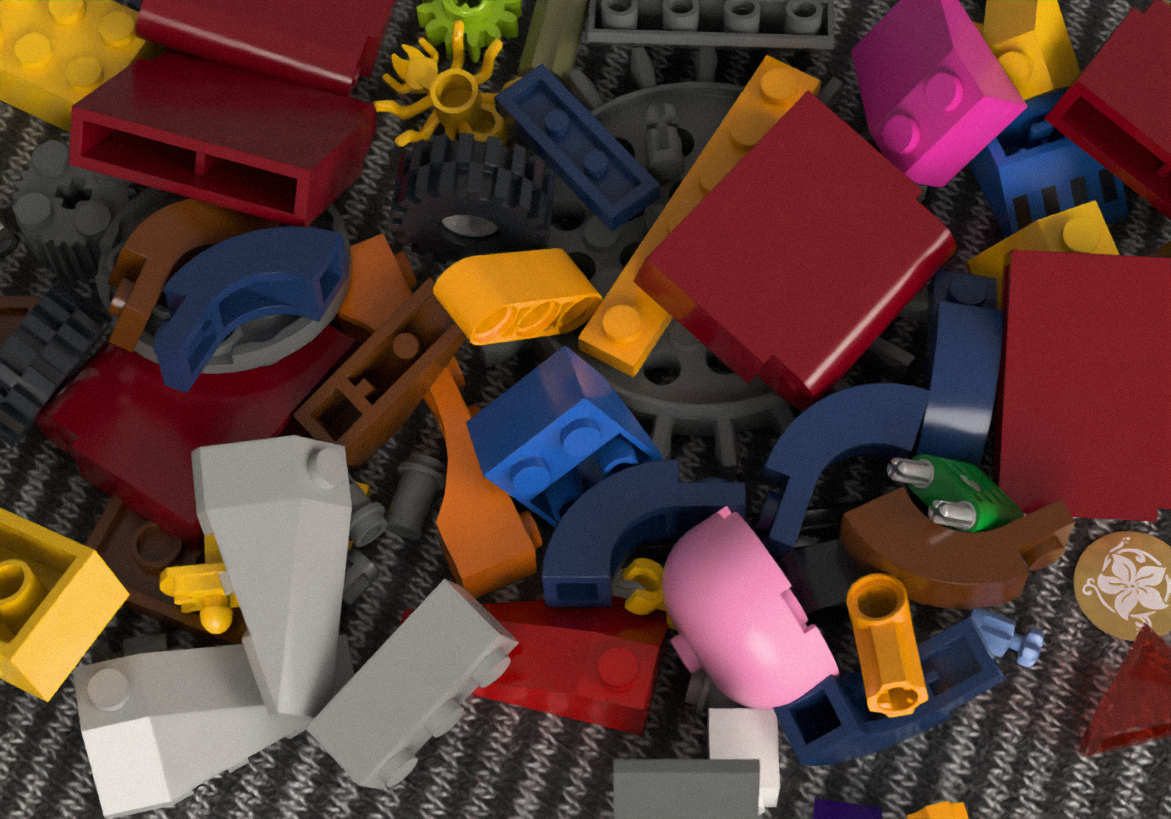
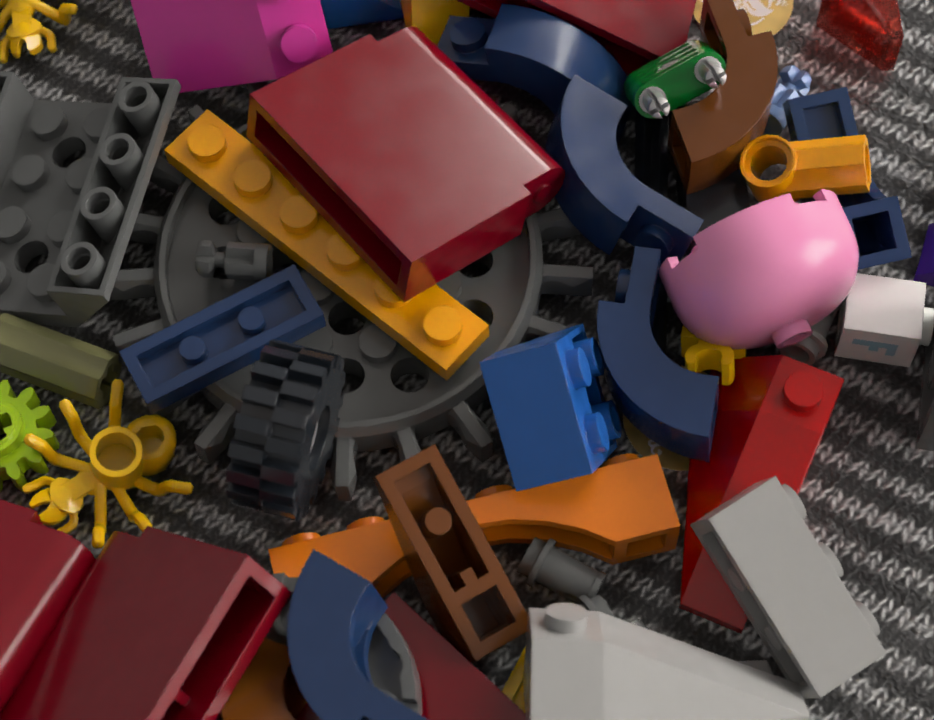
camera: 80 degrees left, 0 degrees up
light orange beam [433,248,603,345] -> none

